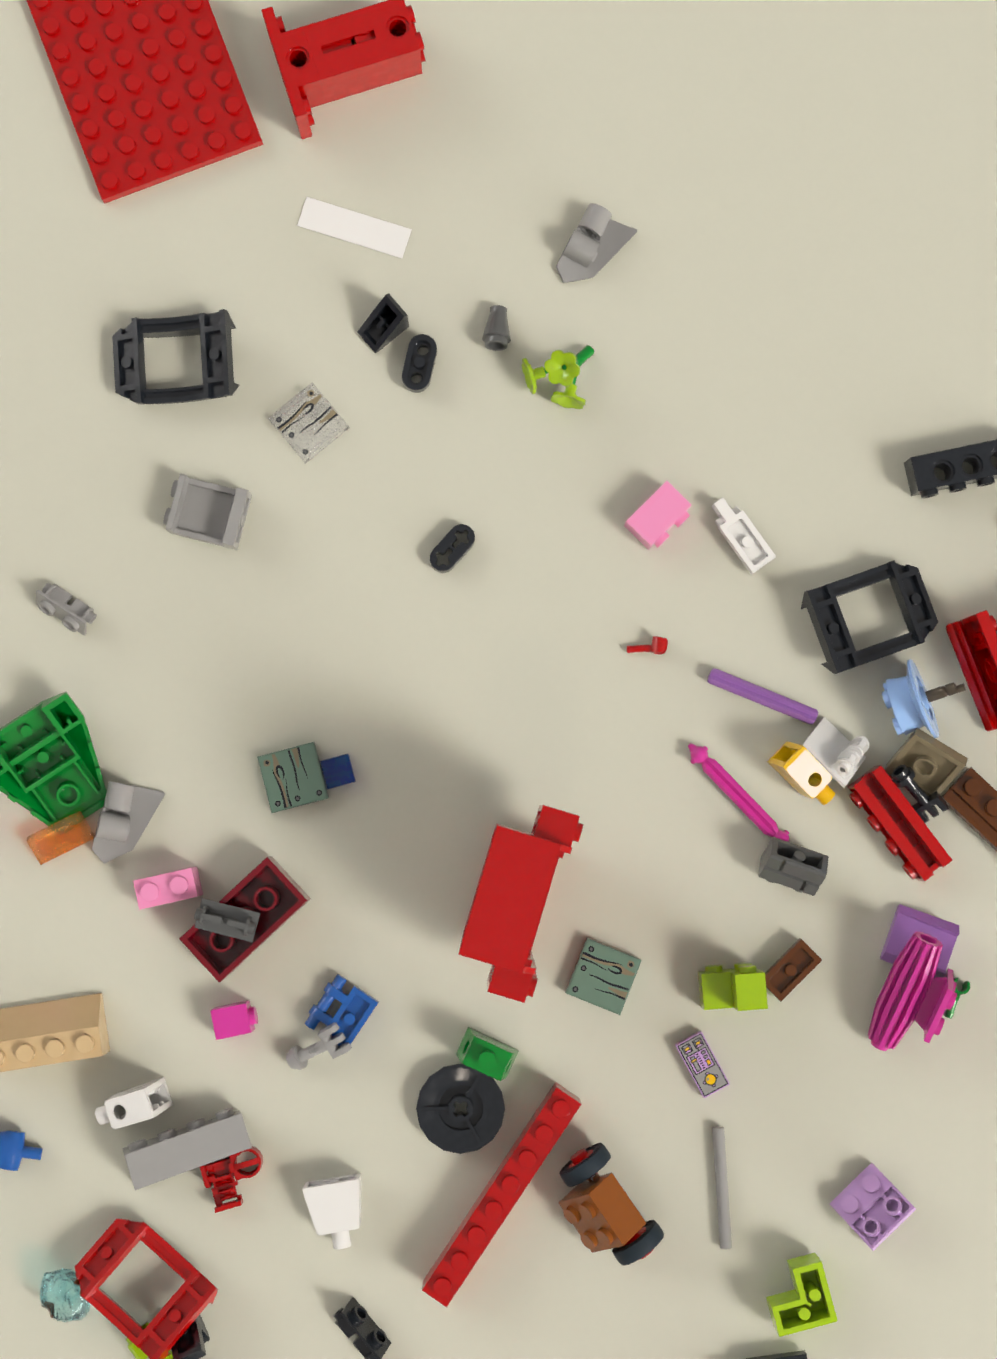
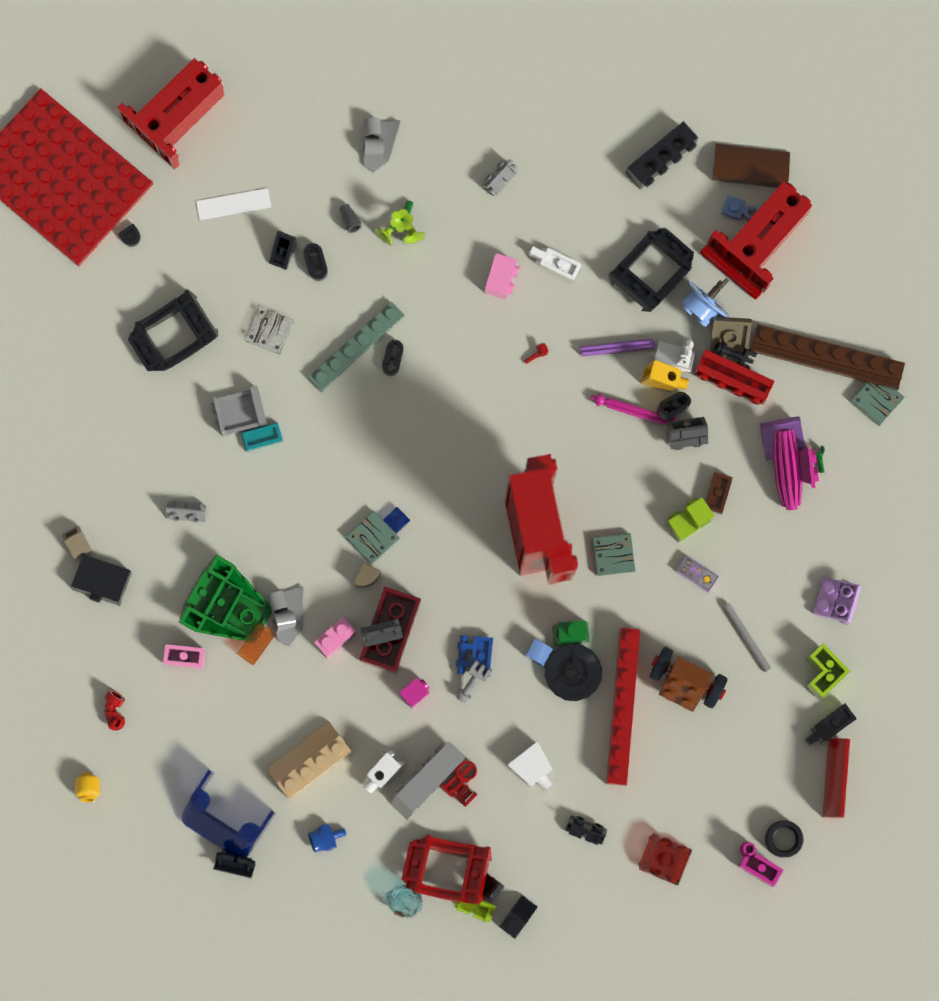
camera: 30 degrees left, 5 degrees down
none -> black tile [118,224,141,247]
none -> teal tile [241,422,283,452]
none -> sand green plate [308,301,405,392]
none -> dark tan brick [353,563,381,588]
none -> light grey hinge [481,160,518,196]
none -> medium blue brick [525,638,554,668]
none -> black plate [657,392,691,420]

